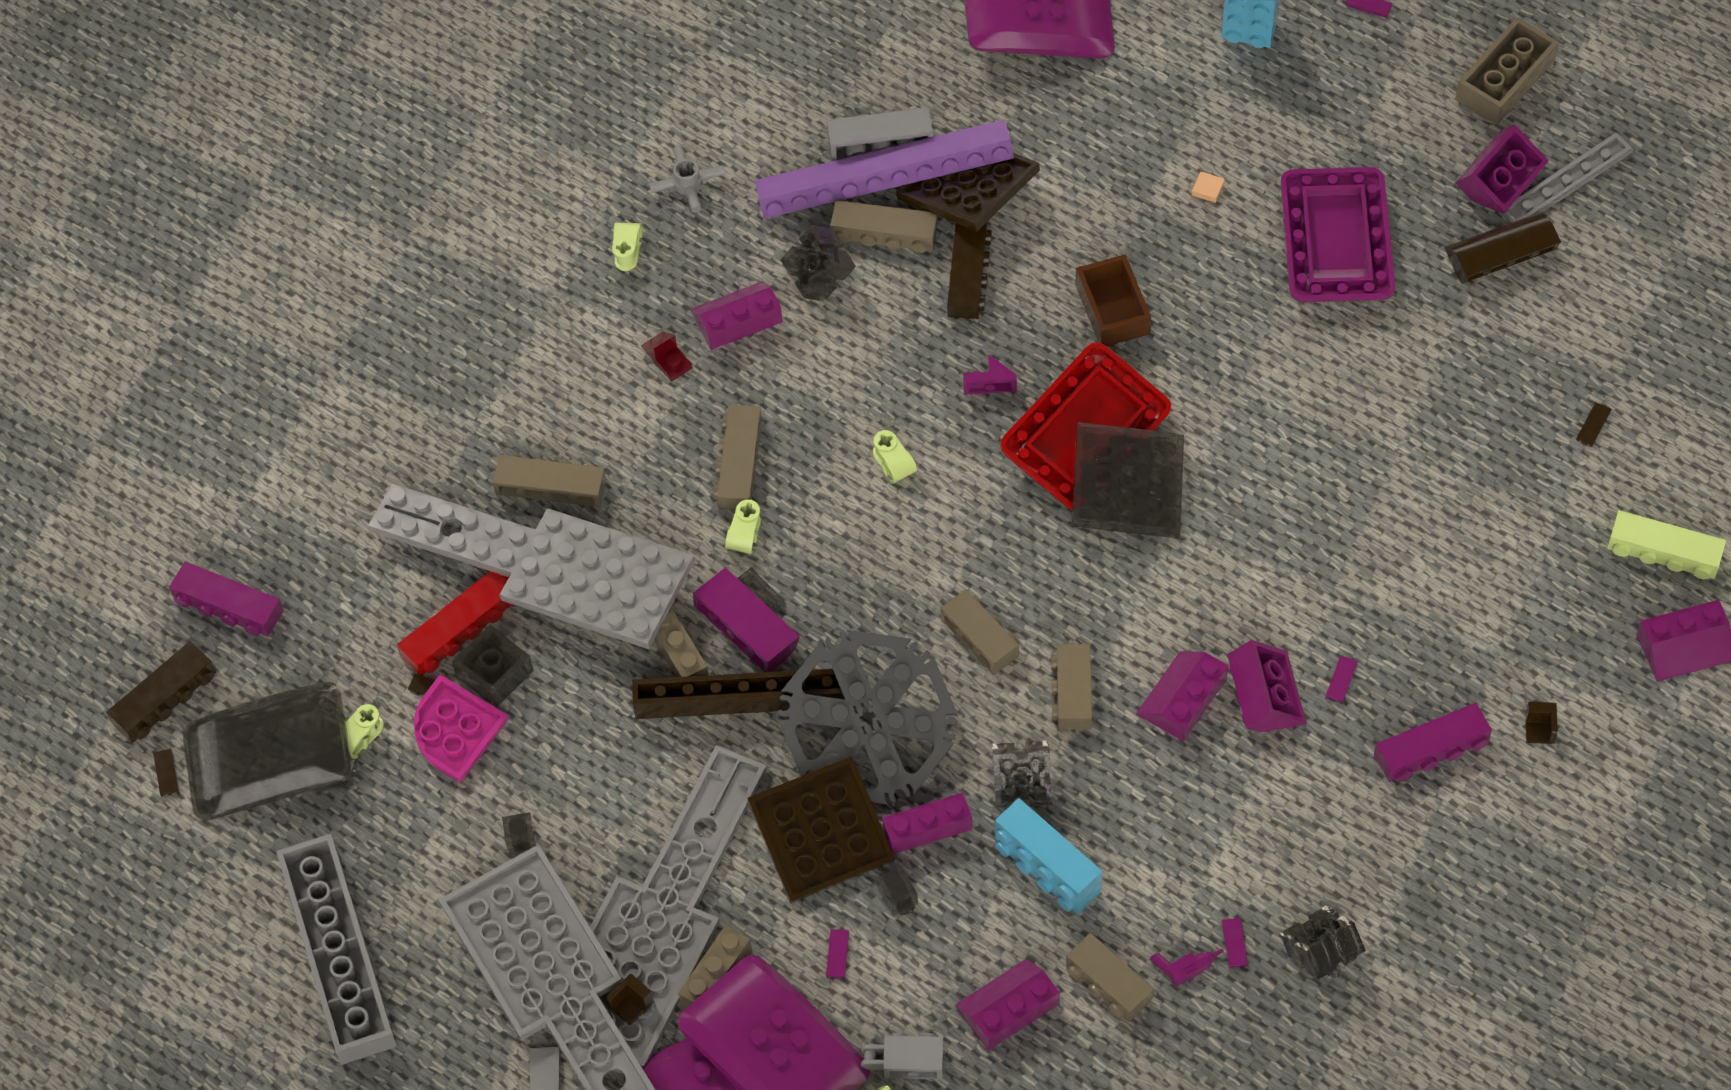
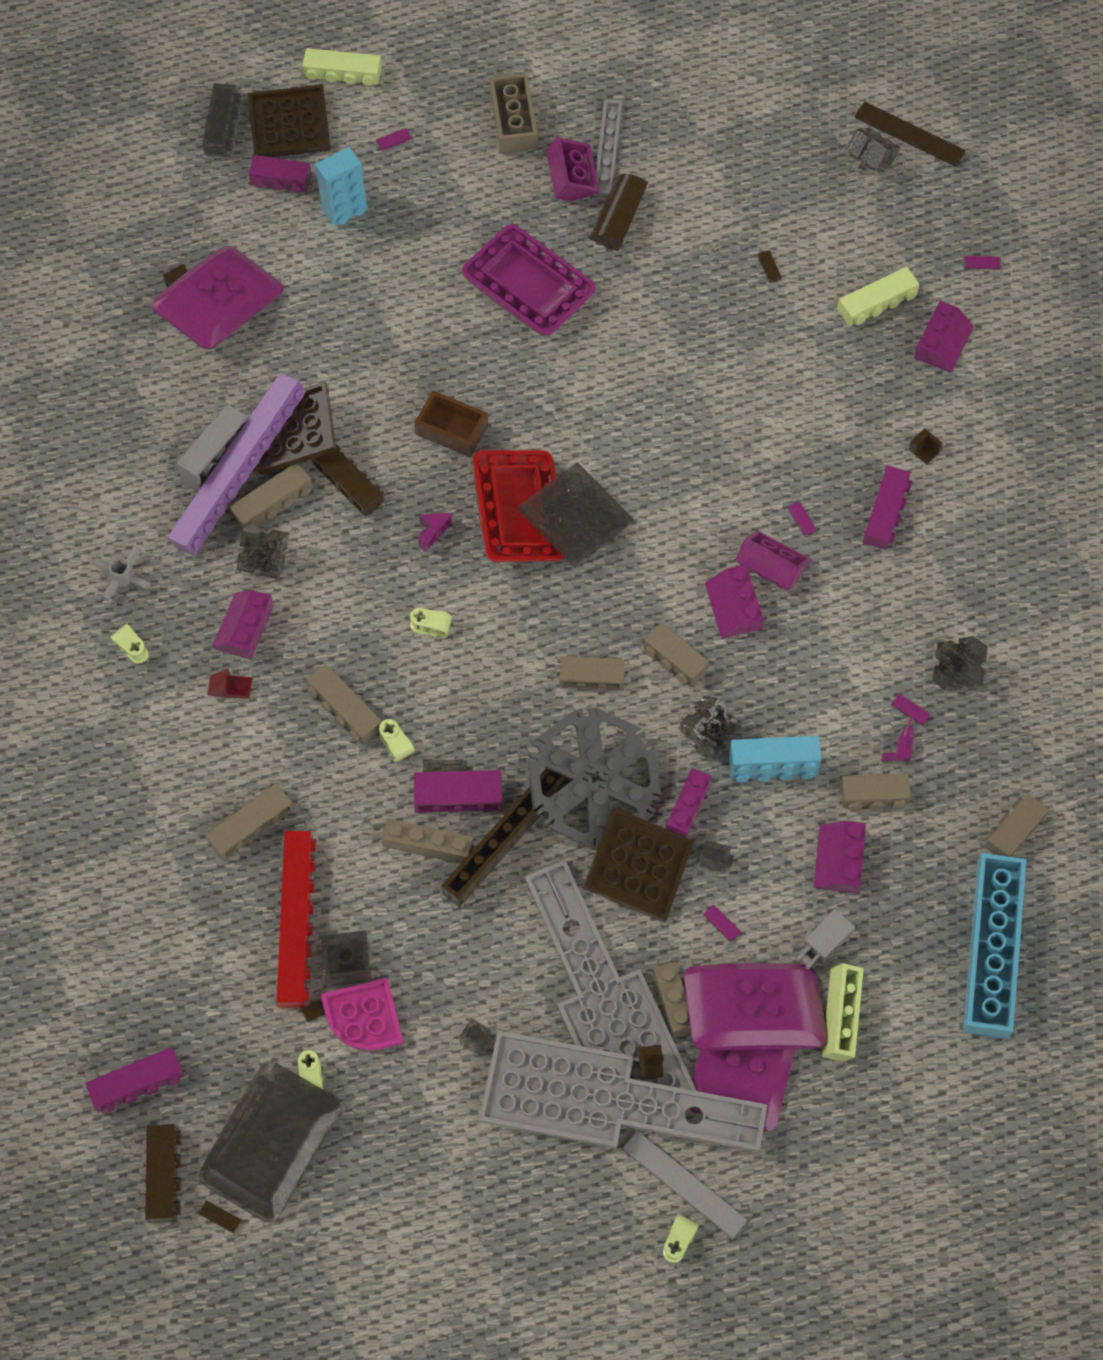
camera: 50 degrees left, 5 degrees up
light grey brick [276,834,397,1065] -> none
light grey piece [368,483,695,649] -> none
light nougat tile [1192,171,1225,203] -> none

